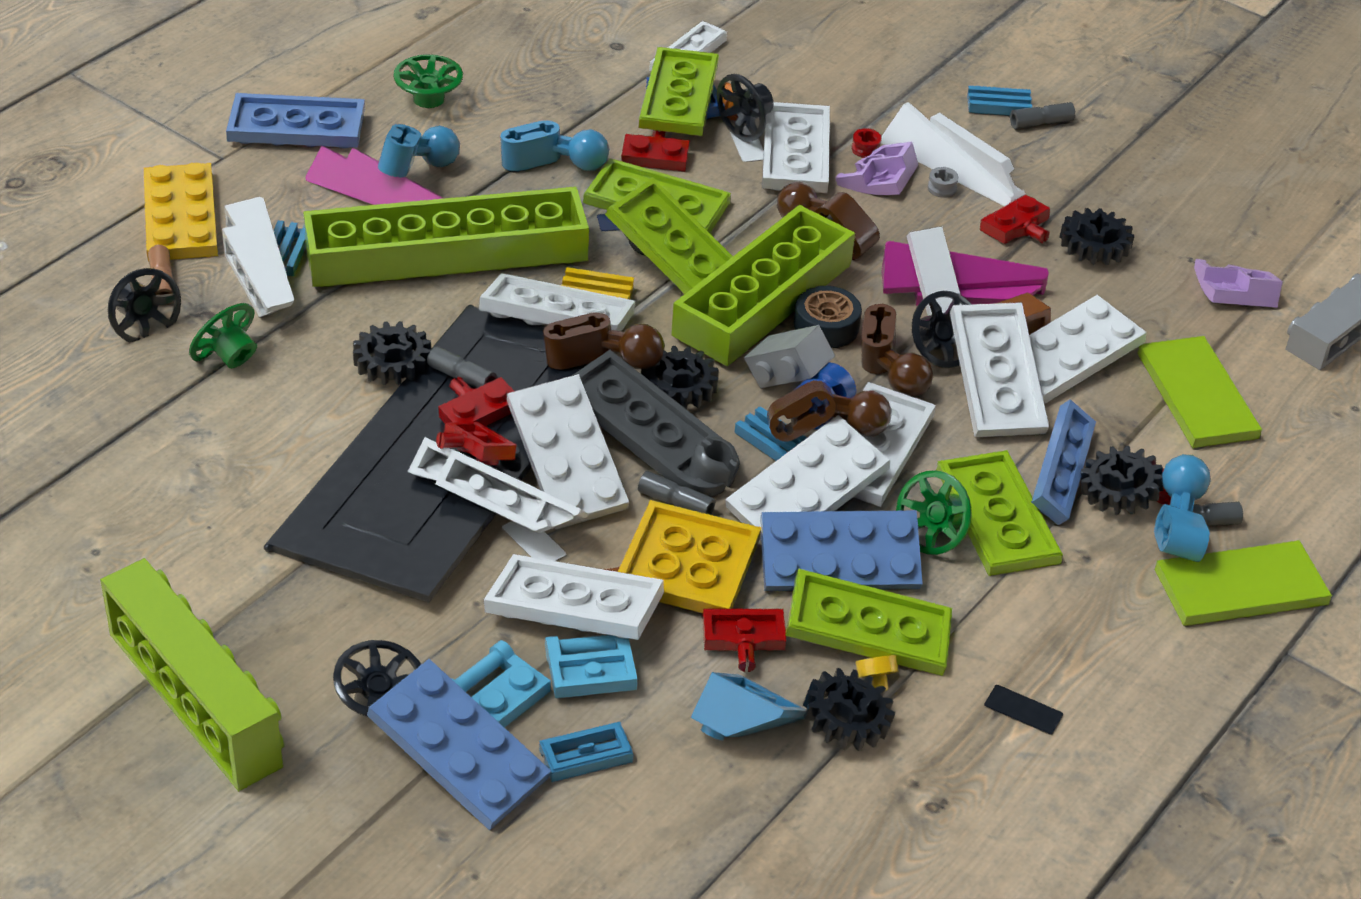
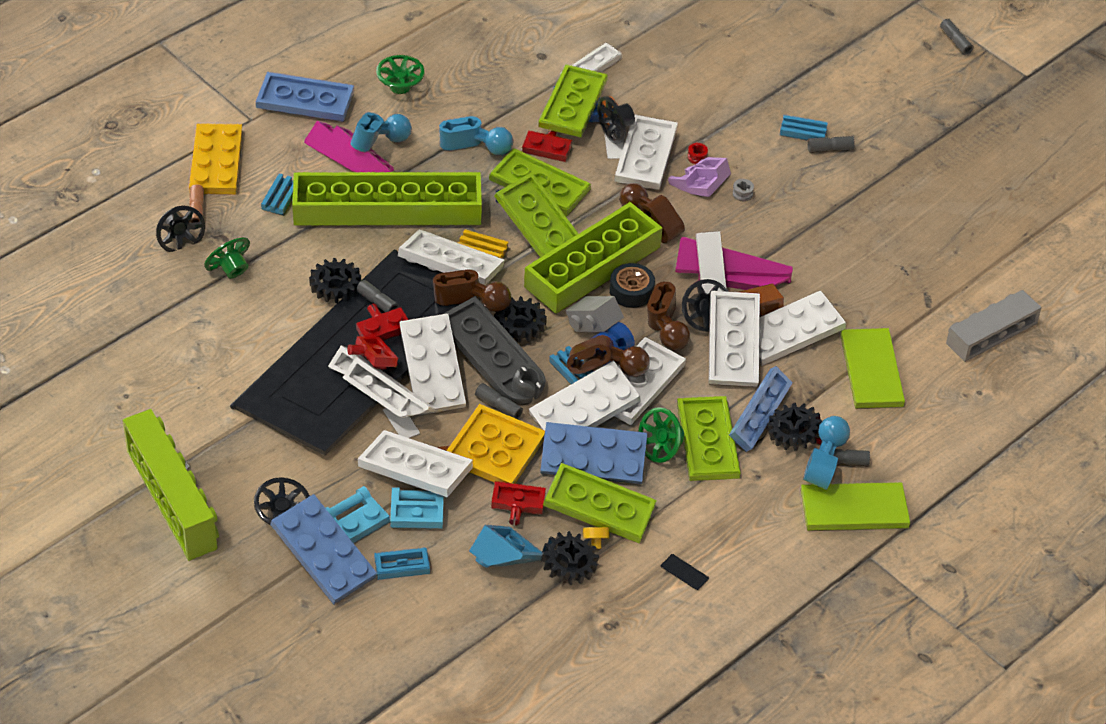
camera: 10 degrees right, 5 degrees up
white wedge [222,197,294,317] -> none
white wedge [881,102,1025,206] -> none
red plate [980,195,1050,244] -> none
black gear [1059,208,1135,265] -> none
lavender slope [1194,259,1283,308] -> none

